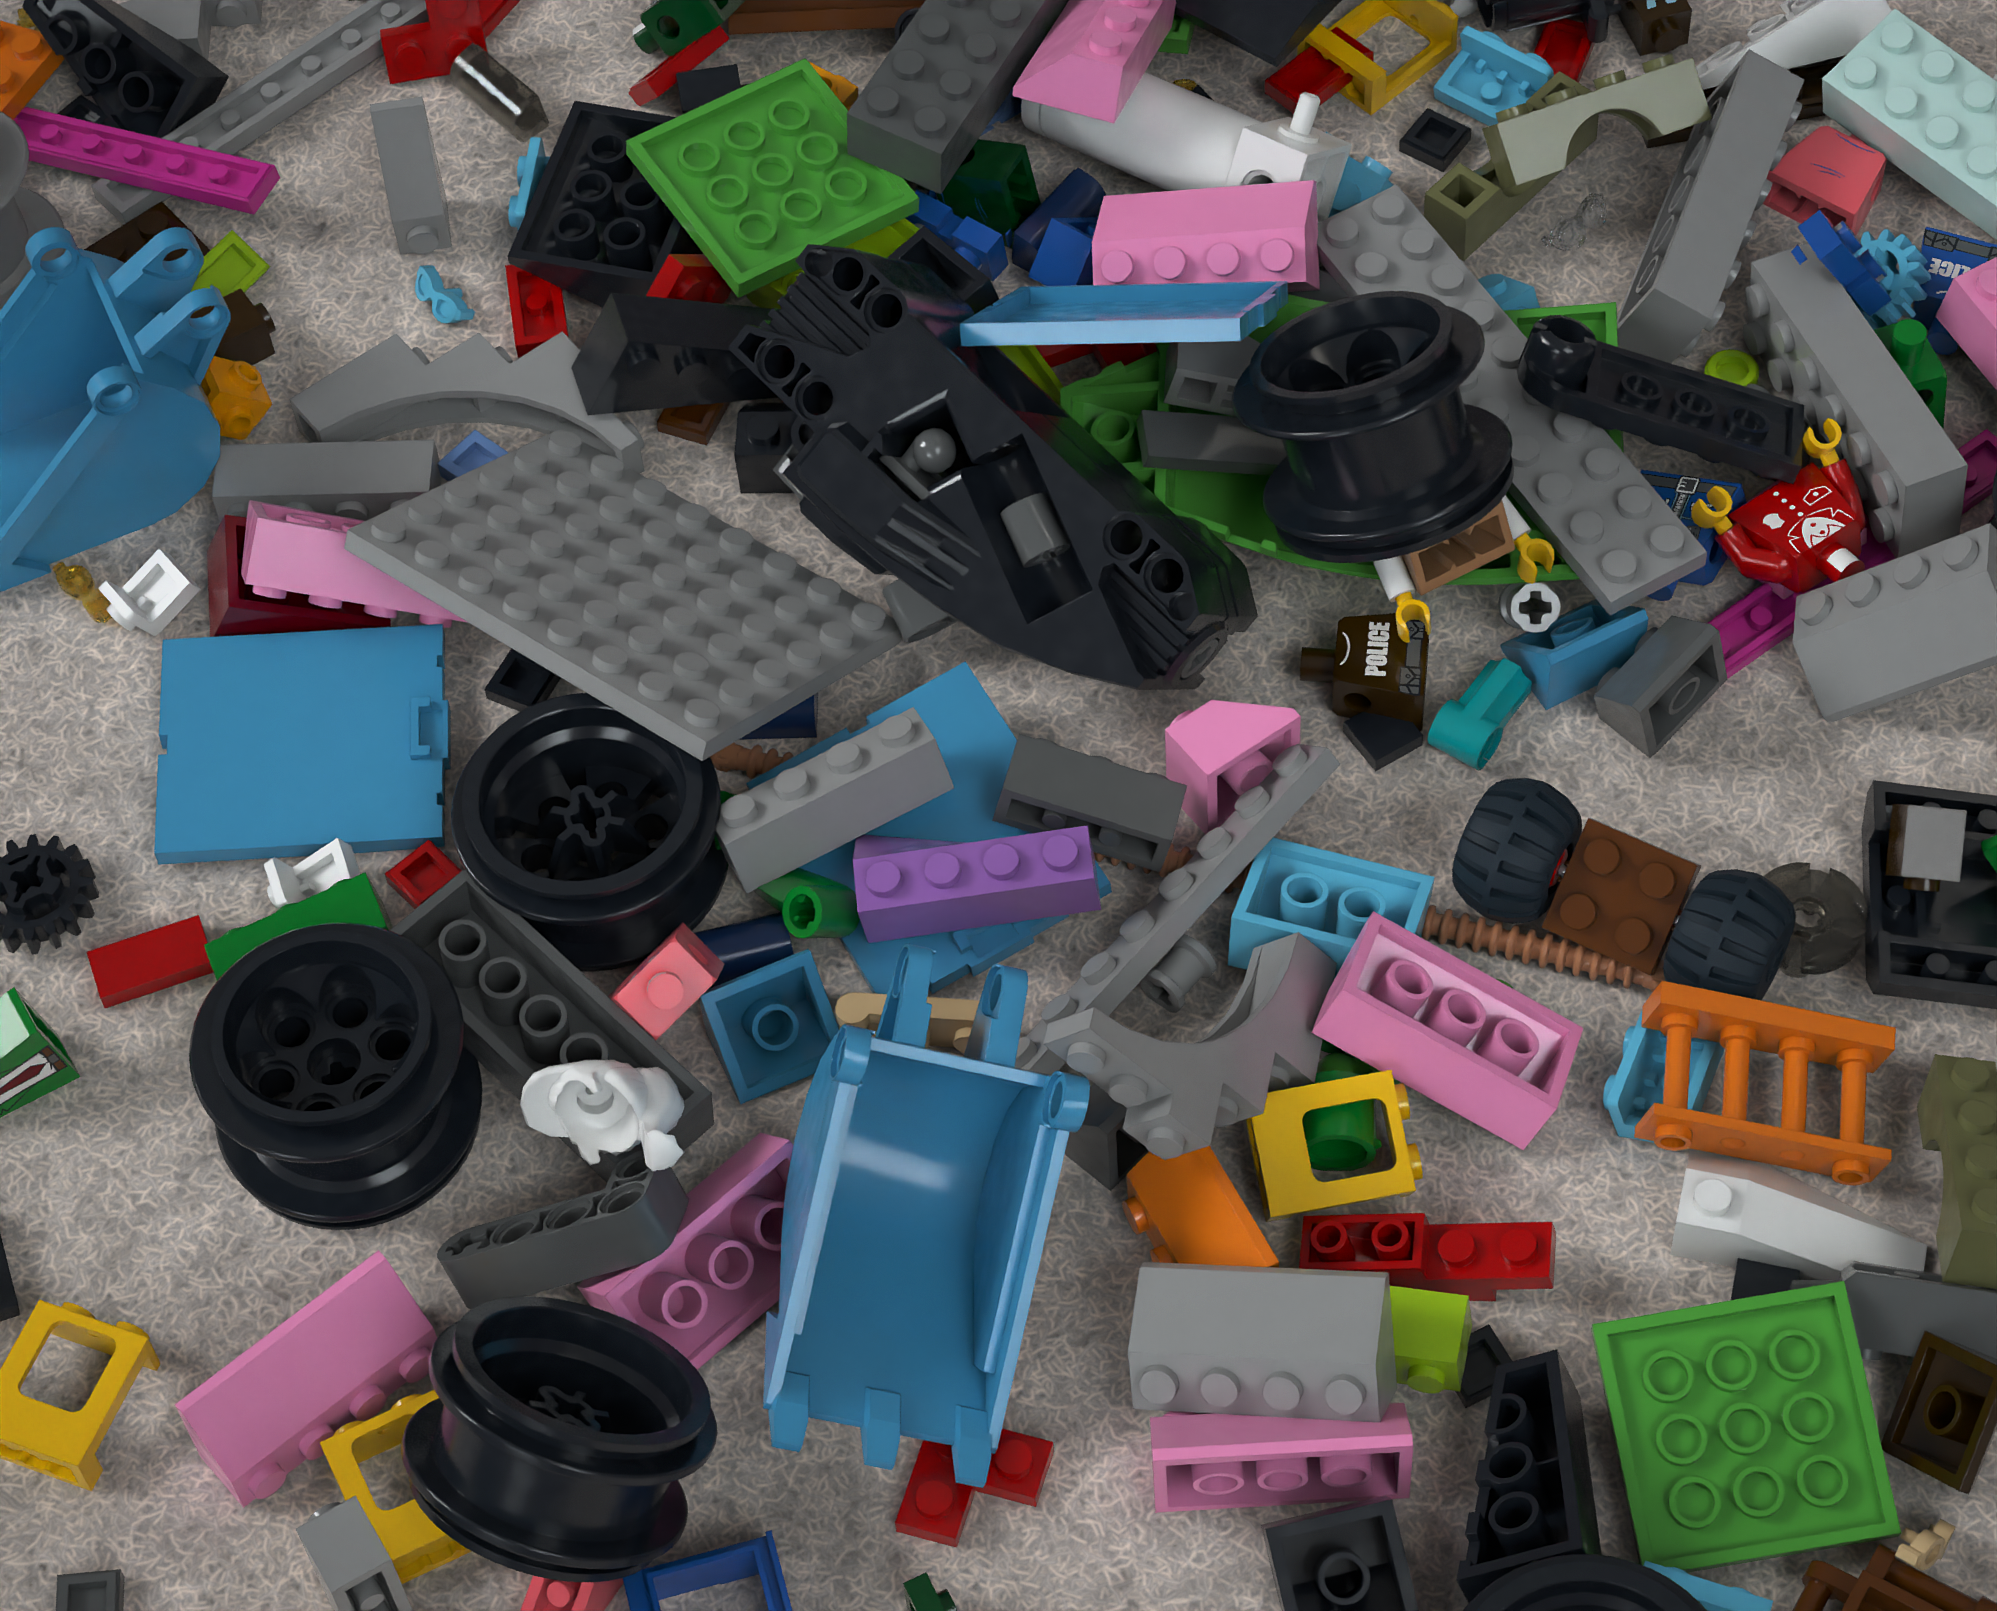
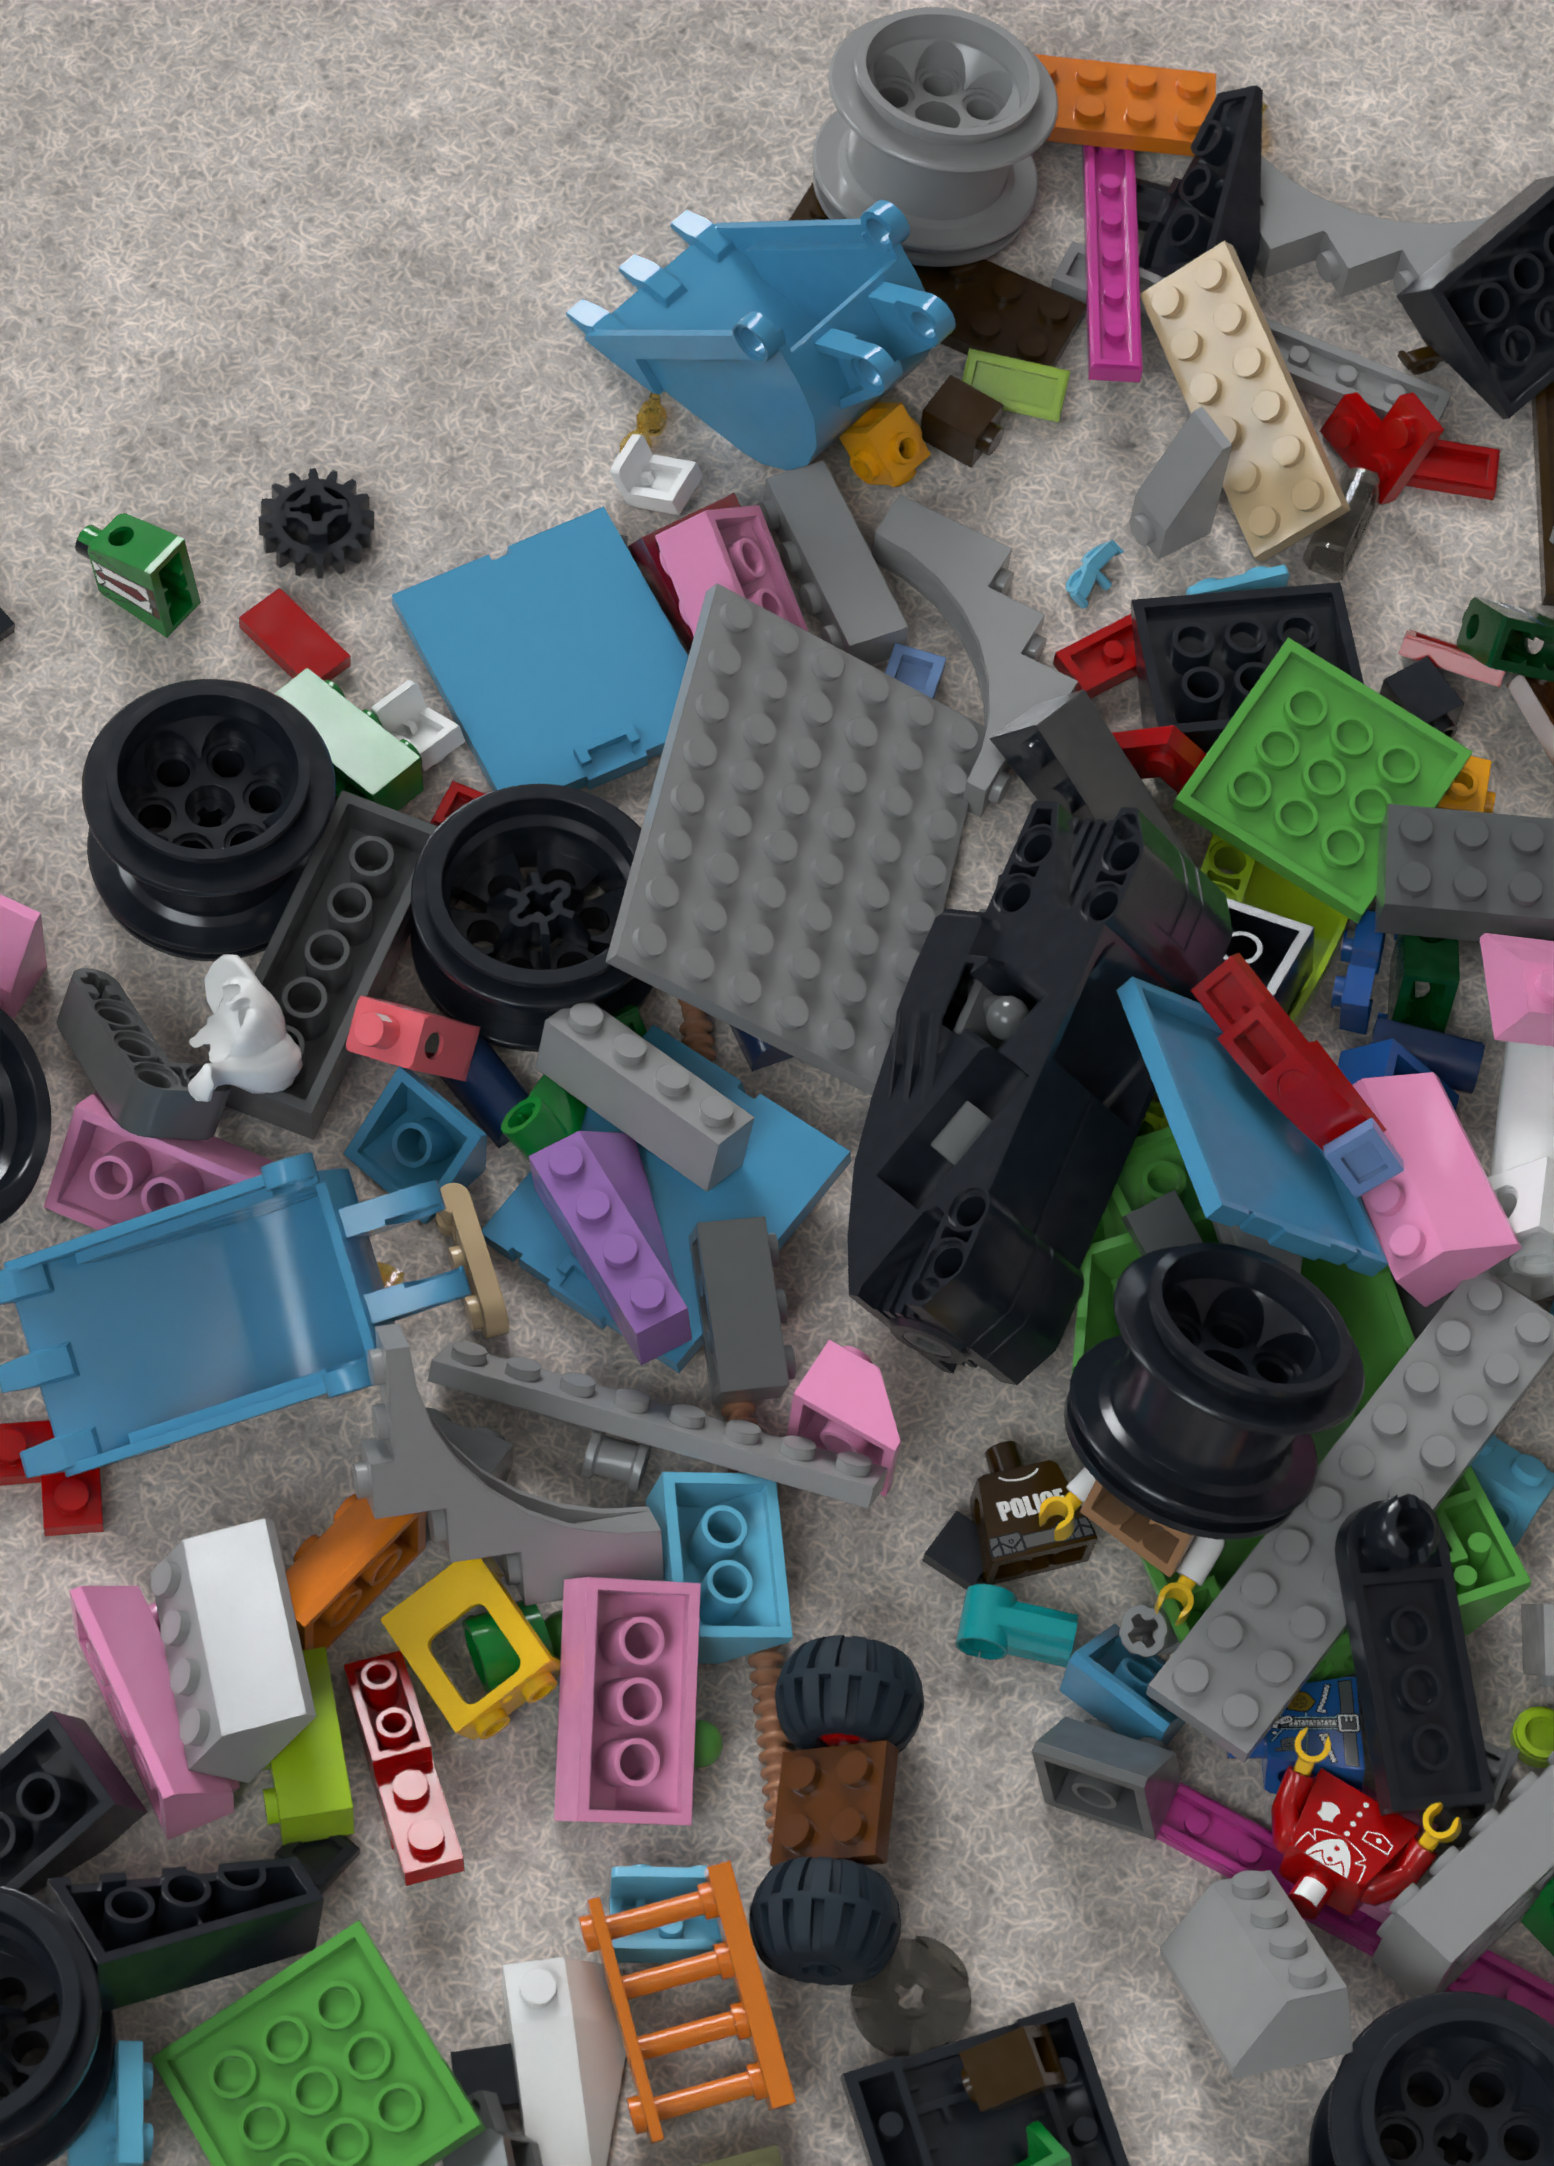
camera: 55 degrees right, 5 degrees up
none -> tan plate [1140,241,1350,562]
none -> red slope [1191,953,1387,1151]
none -> medium blue plate [1323,1117,1404,1199]

